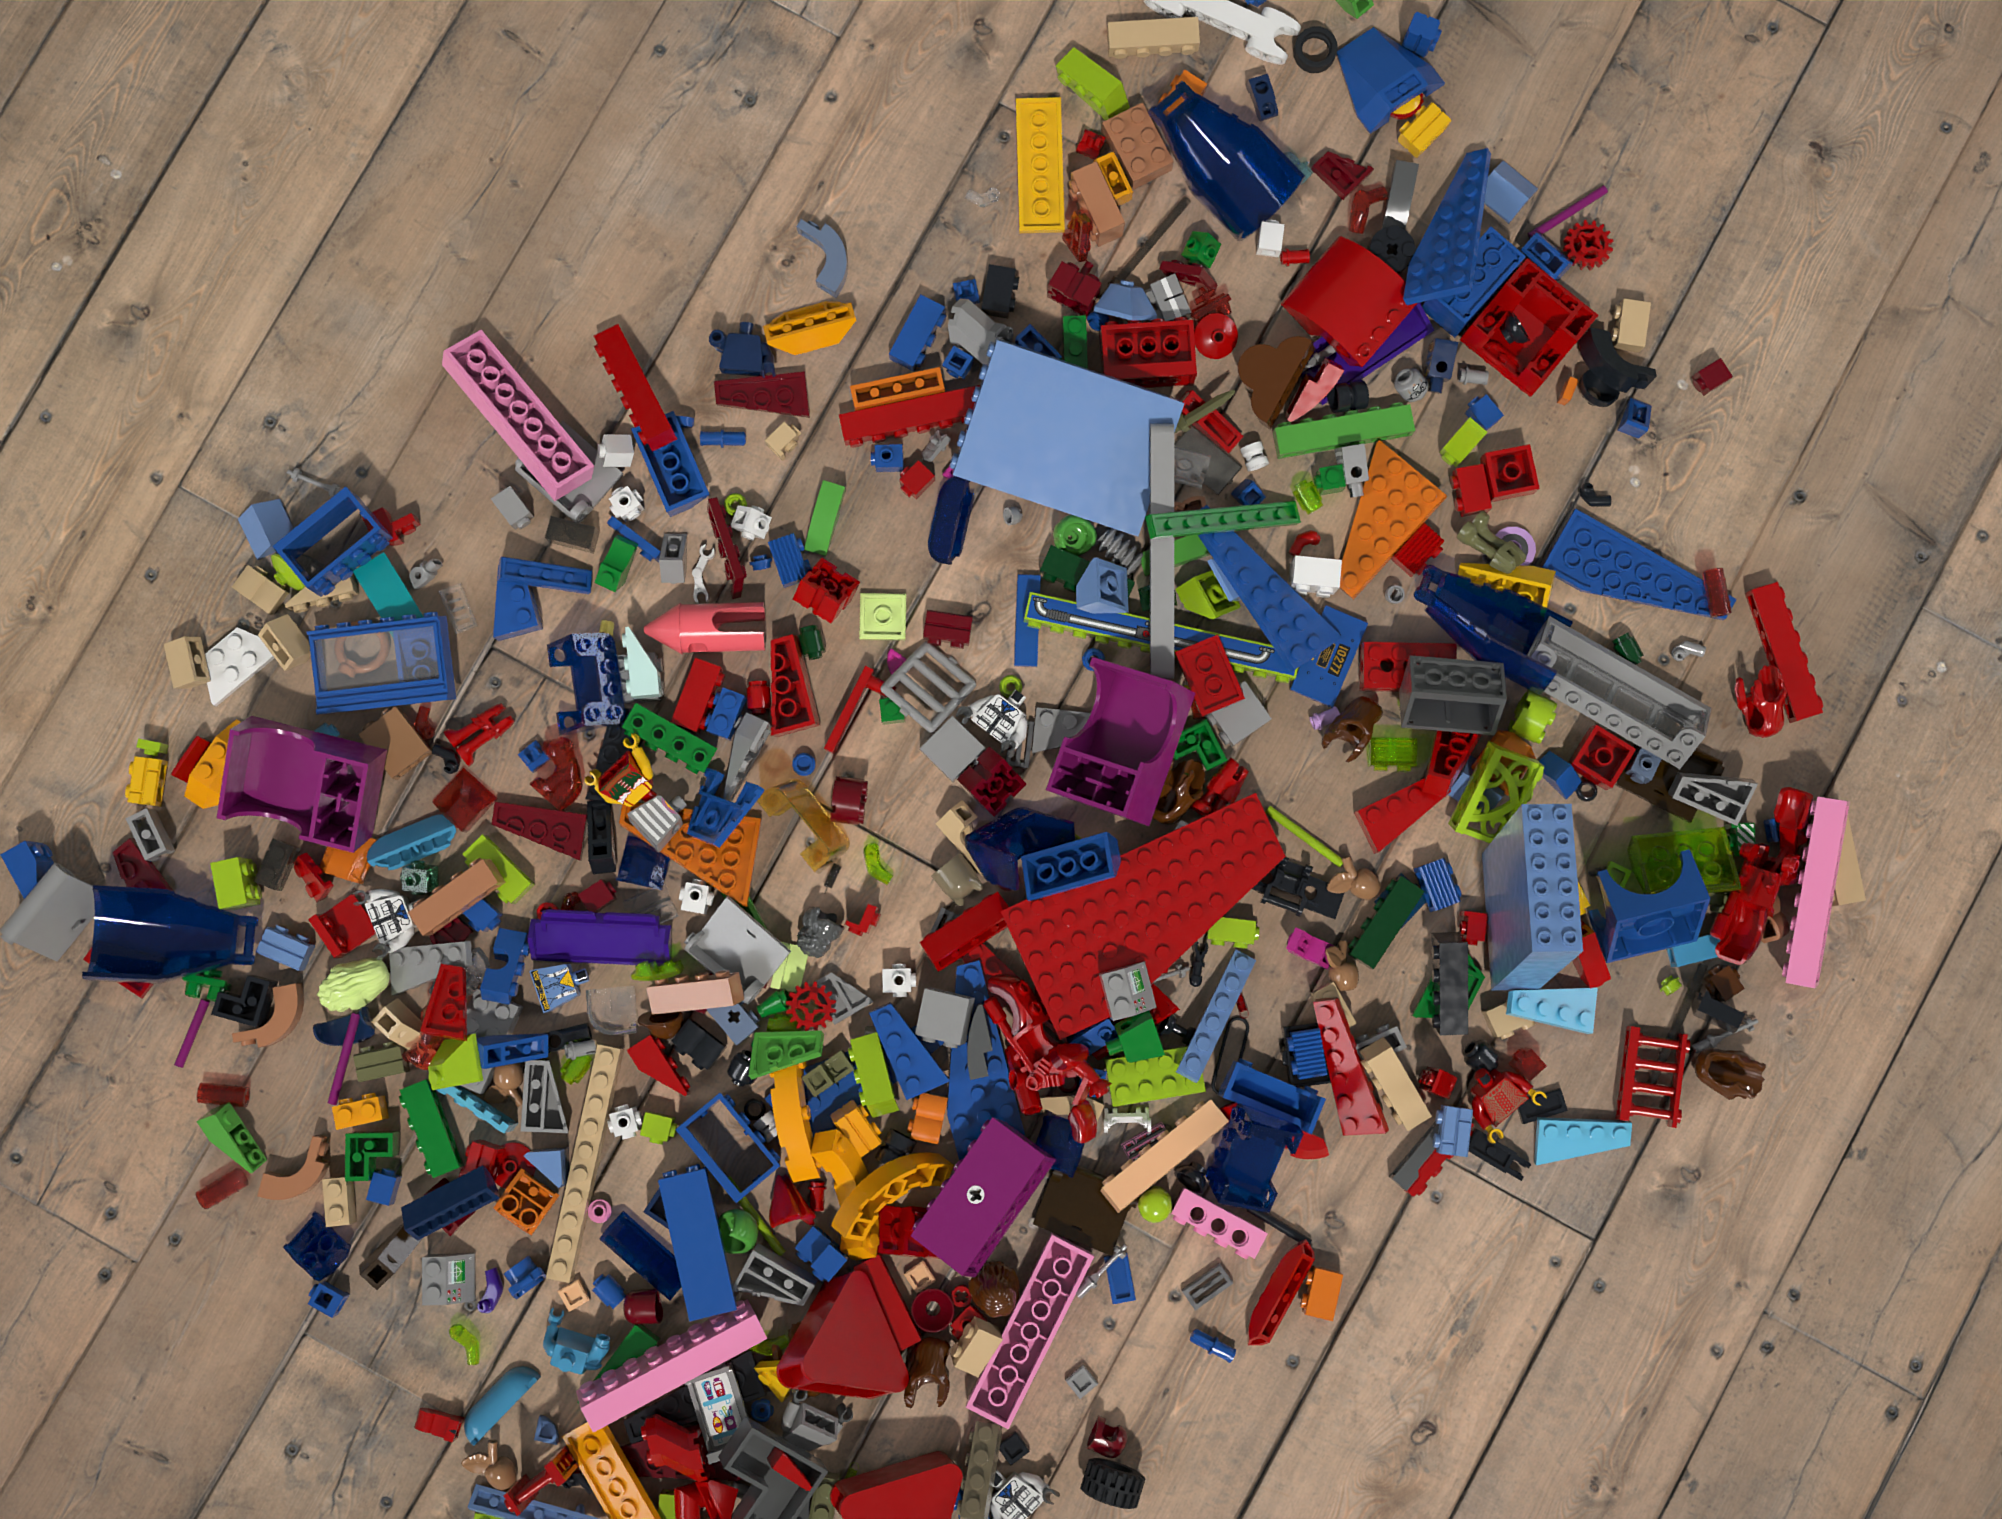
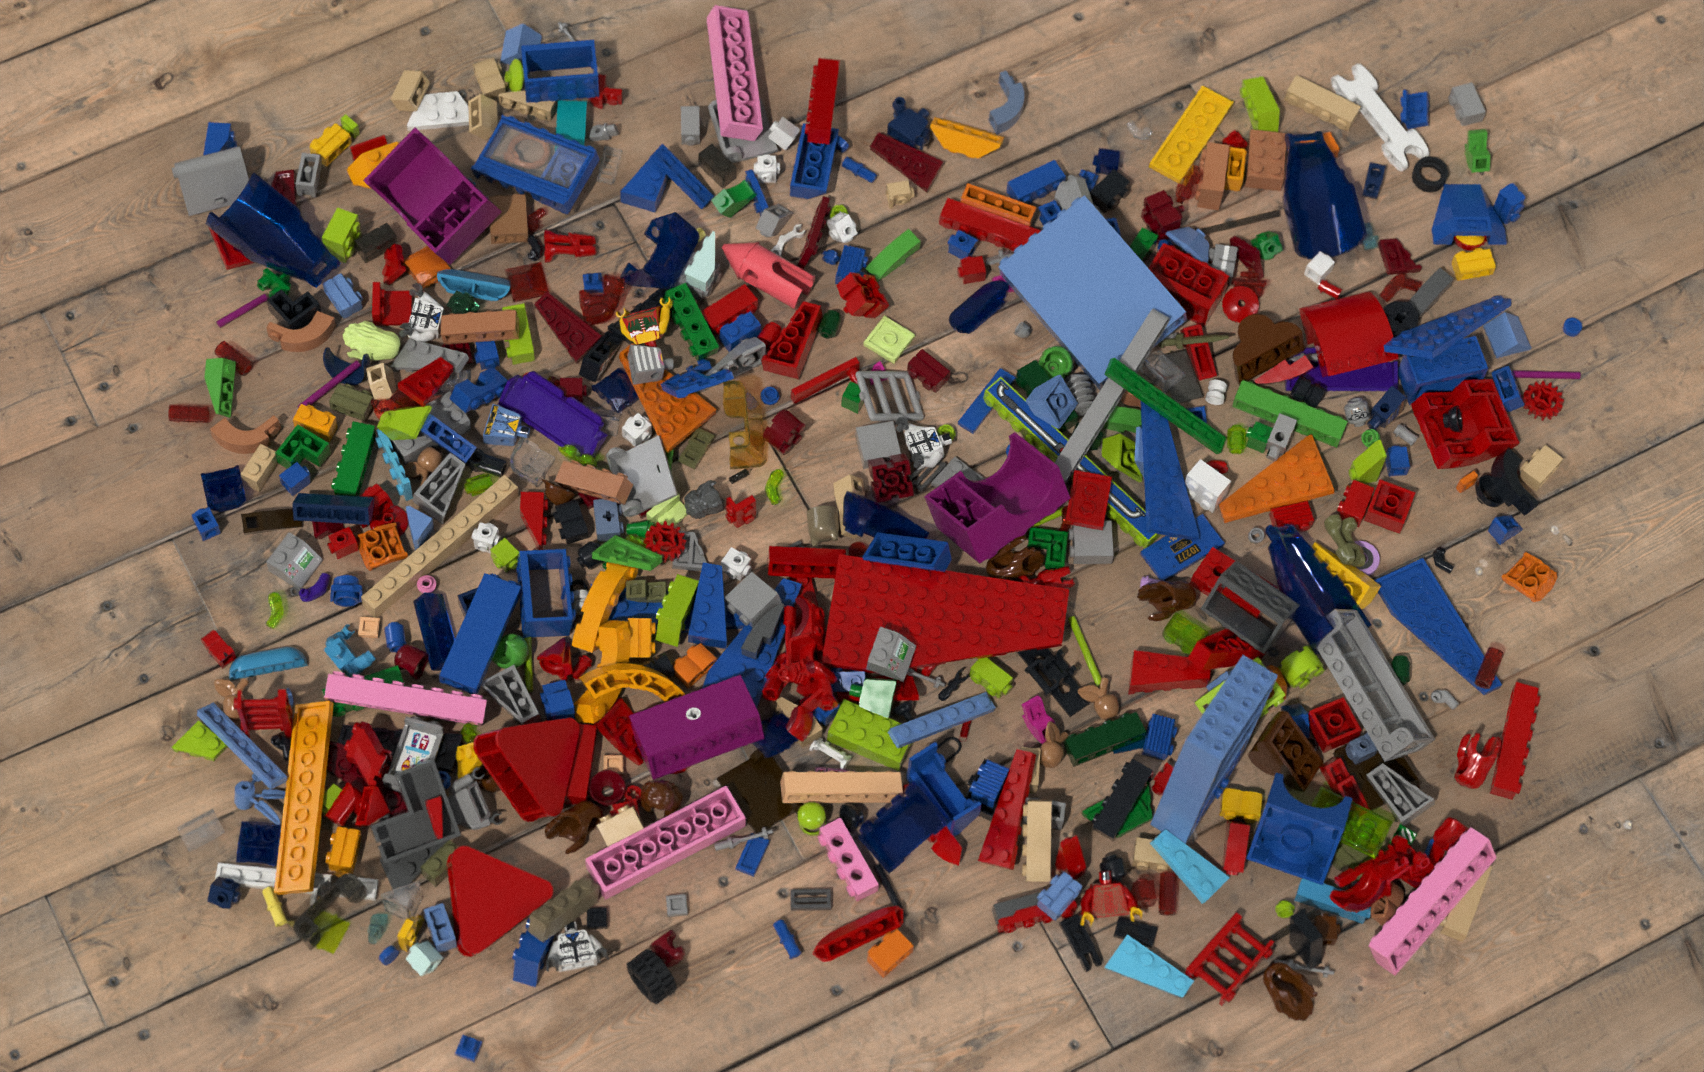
camera: 30 degrees right, 20 degrees down
light grey pin [564,1039,596,1060] -> none
dark red brick [1692,358,1733,396] -> none
none -> red brick [327,527,359,559]
none -> olive slope [678,428,715,470]
none -> clear blue brick [1093,148,1120,175]
none -> clear red axle [1158,872,1177,916]
none -> reddish brown brick [1248,711,1323,792]
none -> red slope [1319,757,1370,819]
none -> bright green plate [1361,429,1380,448]
none -> orange slope [1501,552,1558,602]
none -> blue tile [1562,318,1582,337]

